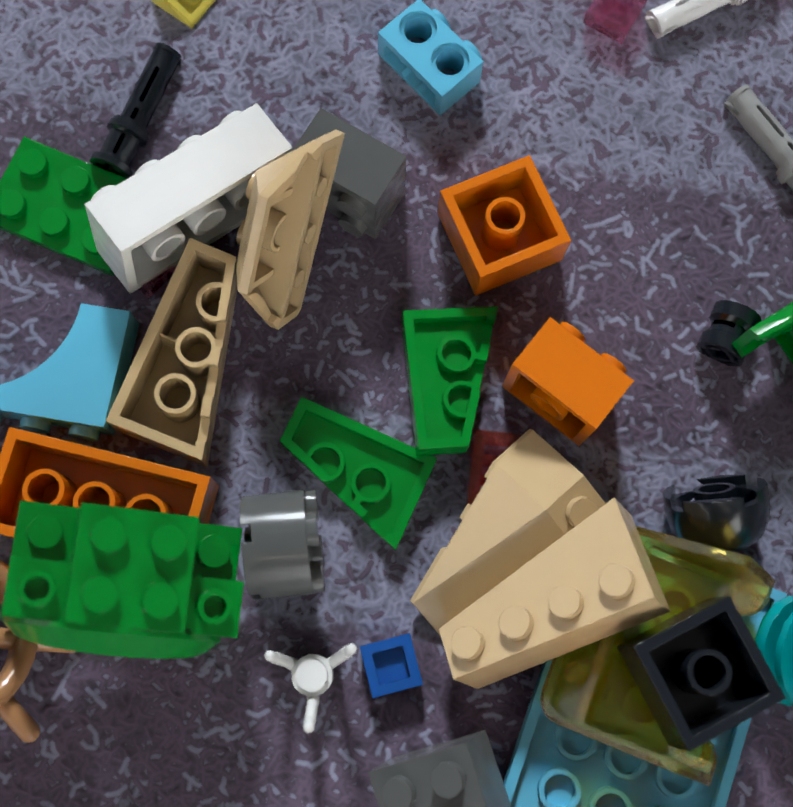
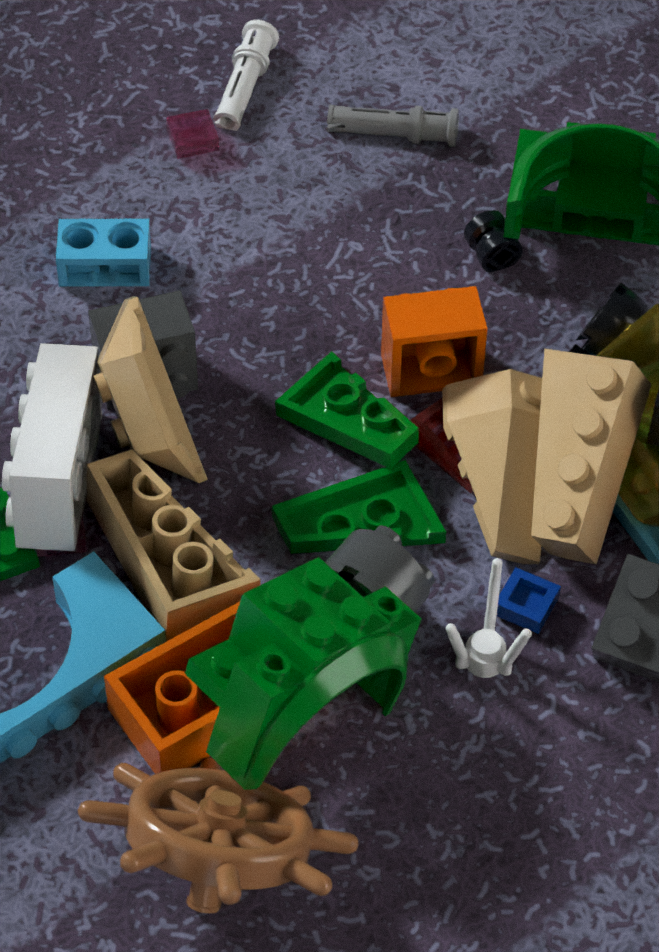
camera: 45 degrees left, 25 degrees down
orange brick [437,155,571,296] -> none

